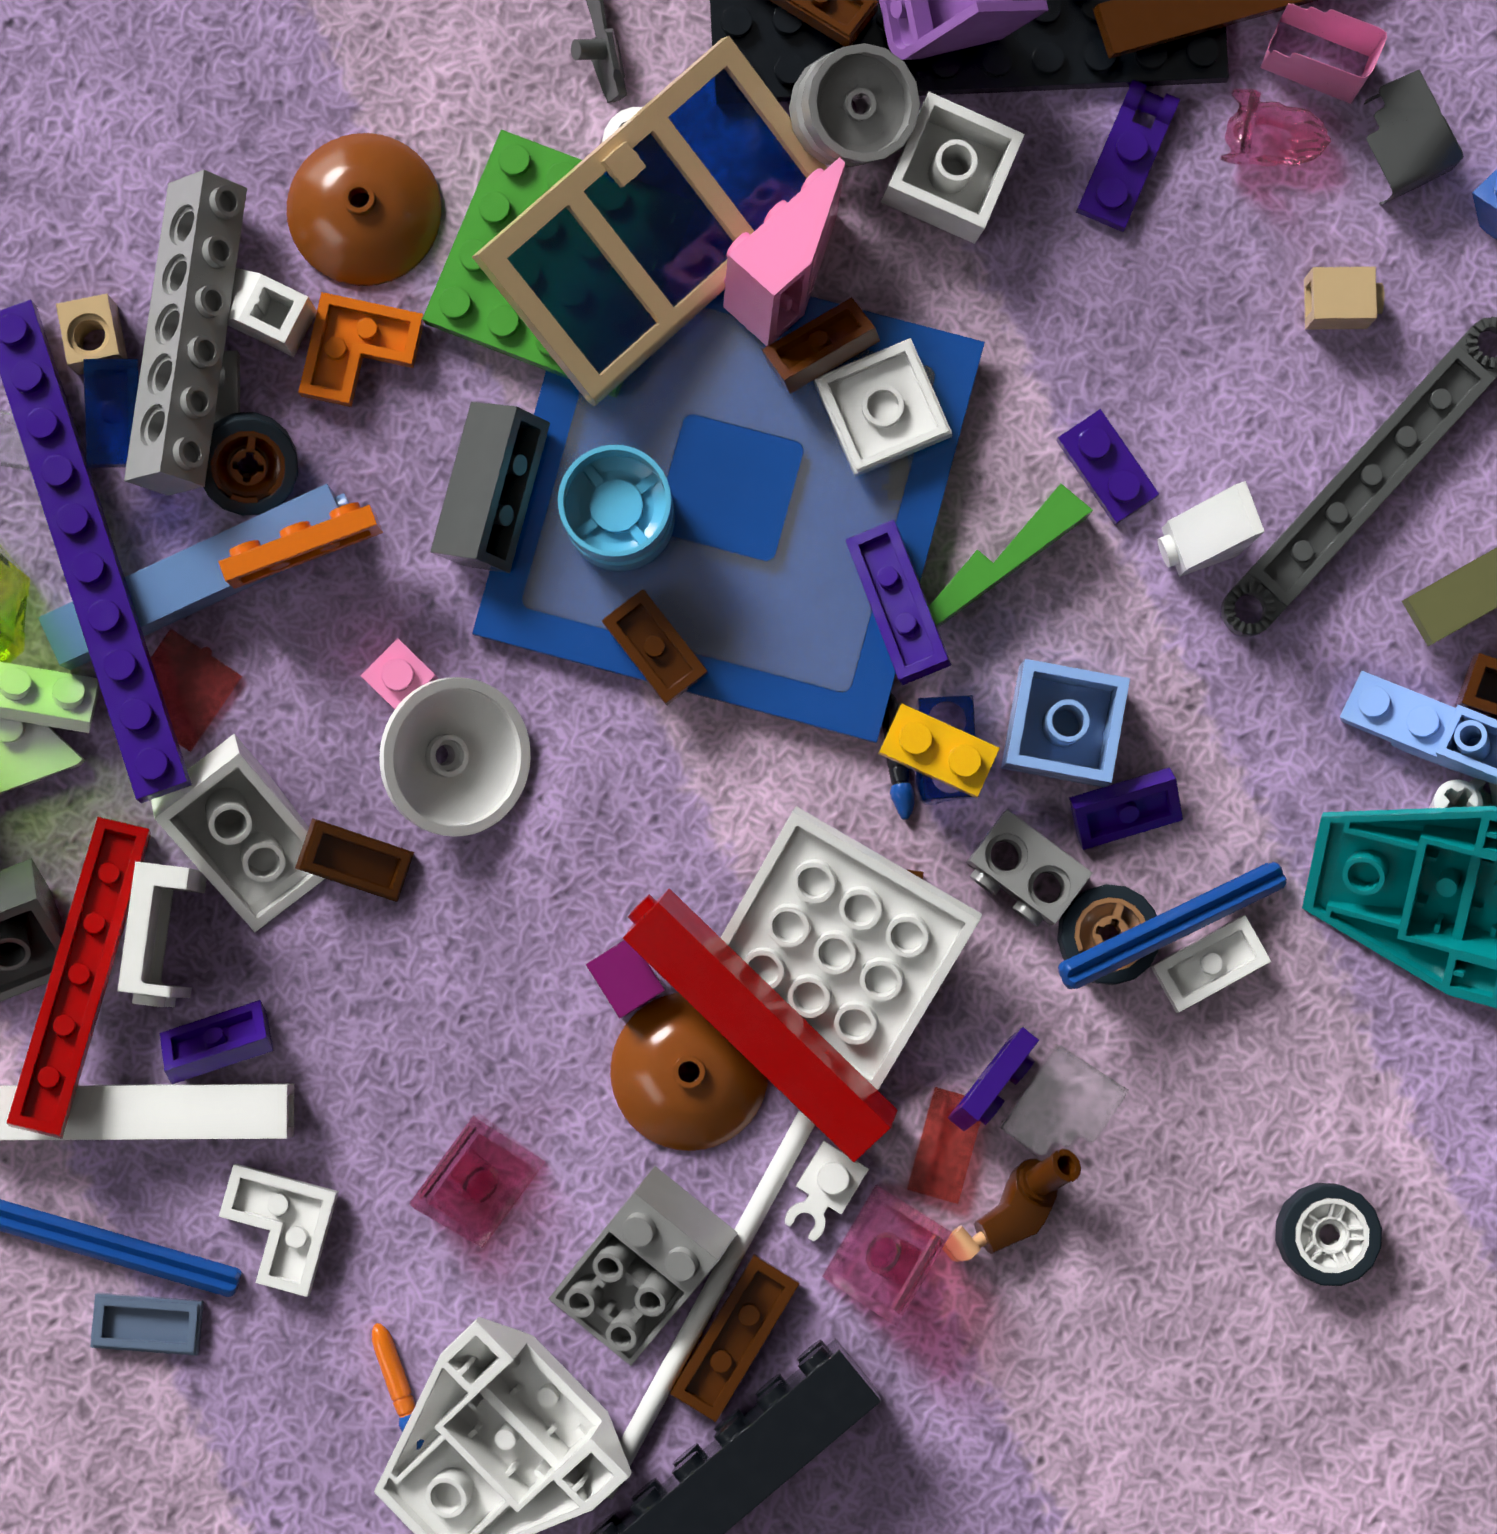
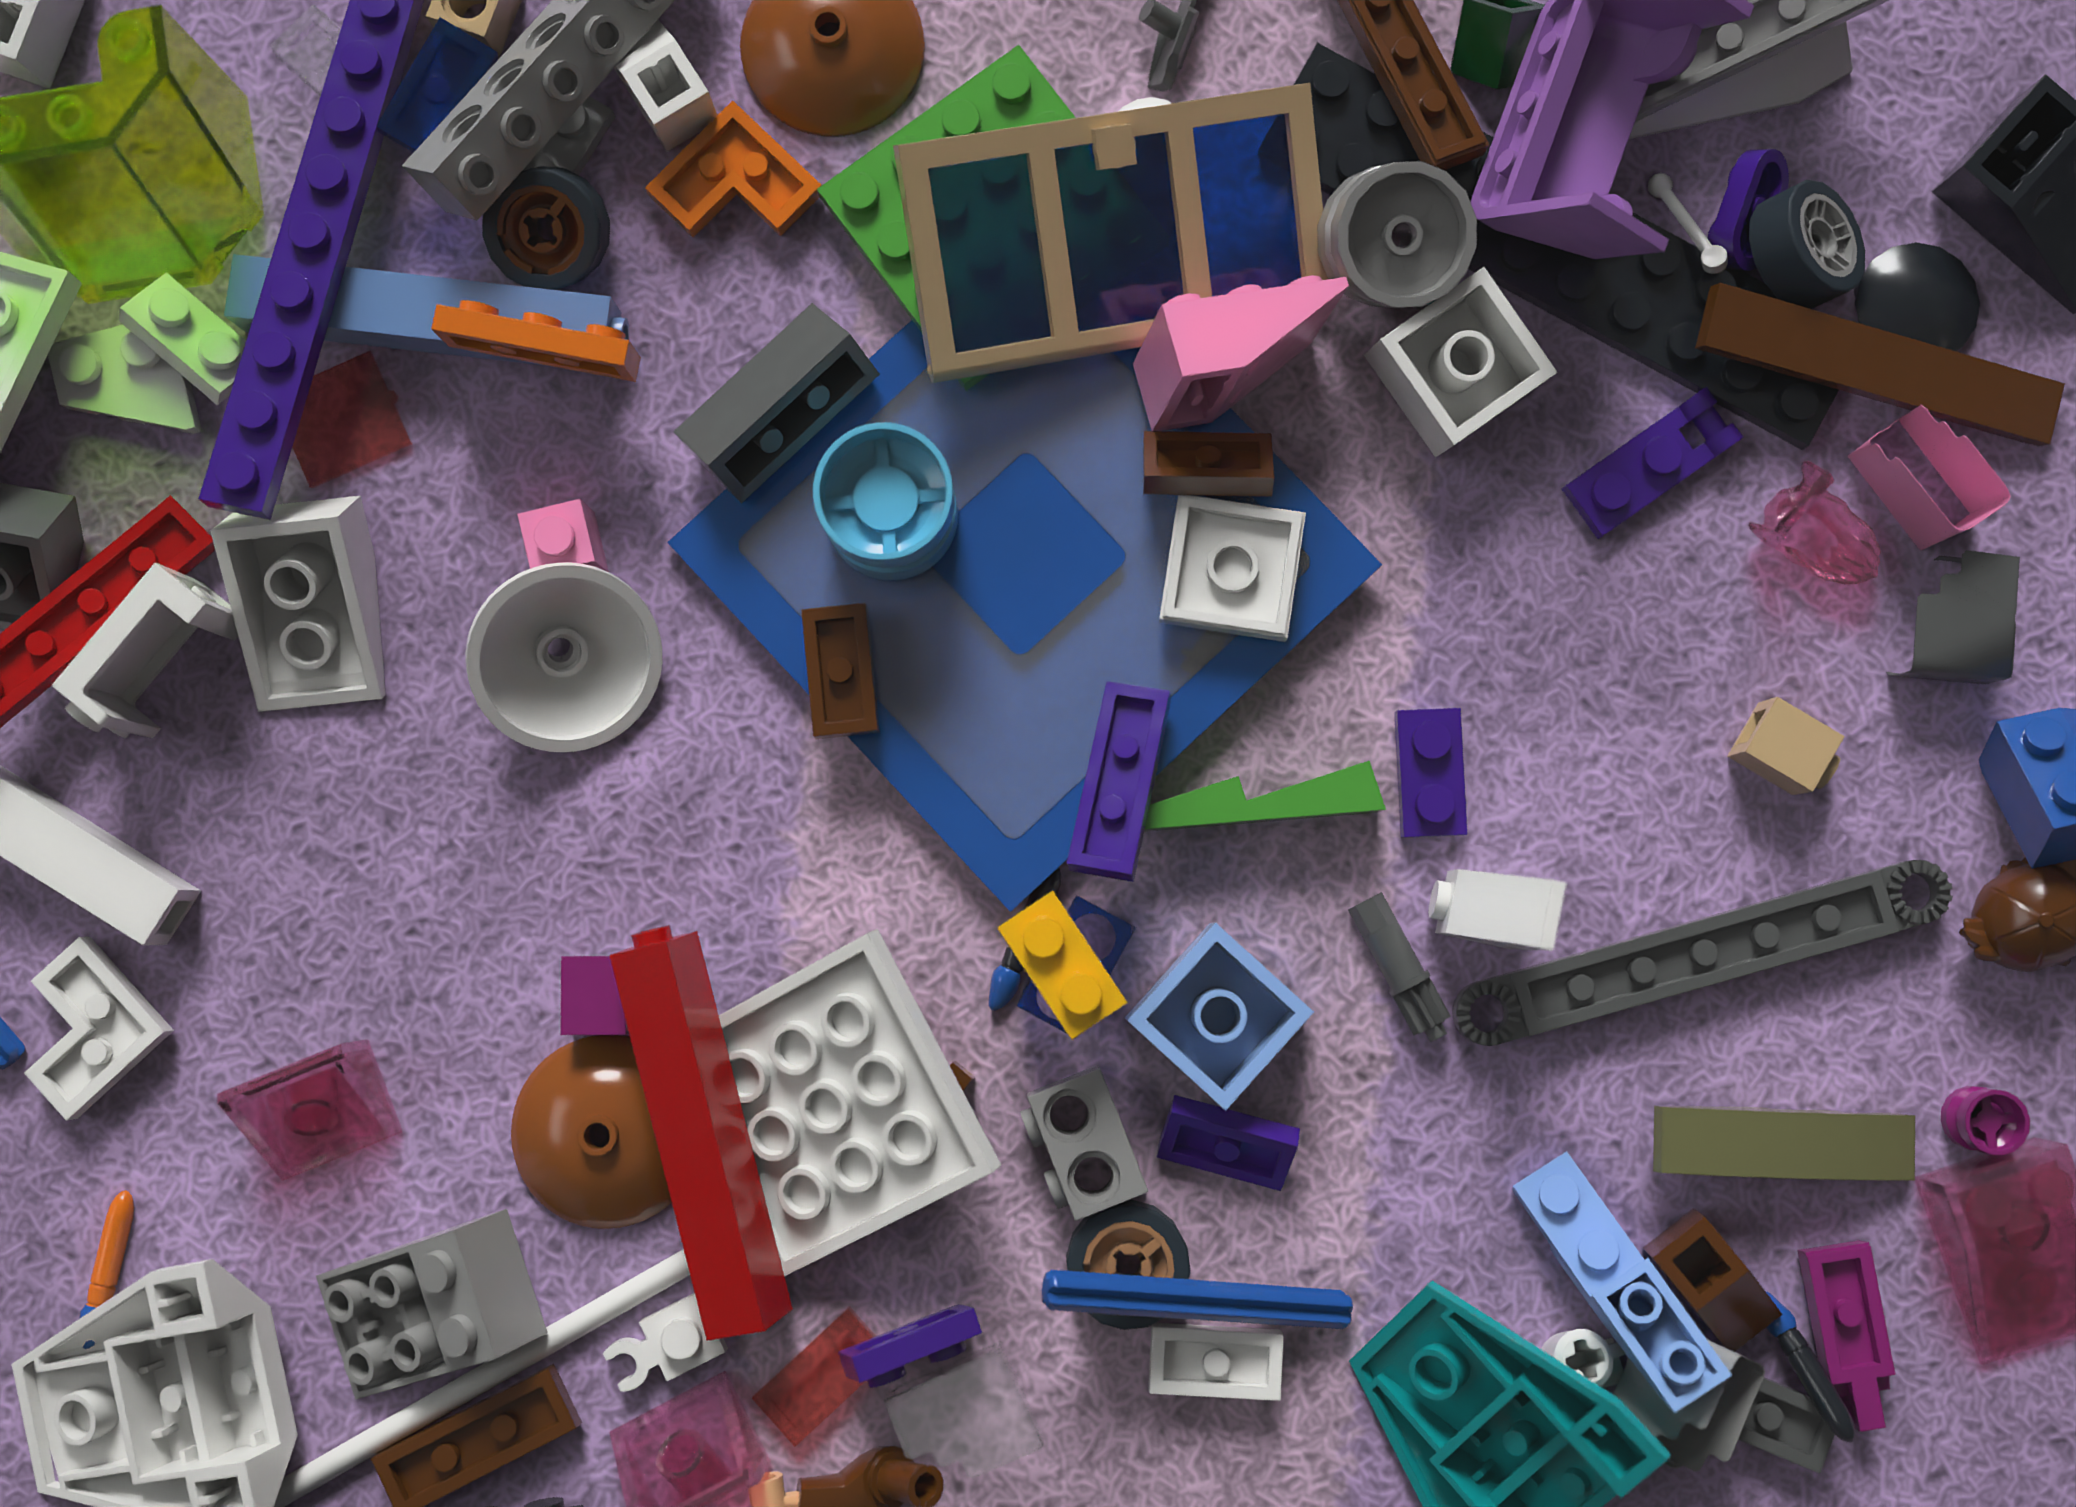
camera: 35 degrees right, 0 degrees up
dark purple plate [159,1000,273,1084] -> none
reddish brown tile [295,818,414,902] -> none
none -> dark grey piece [1348,892,1451,1042]

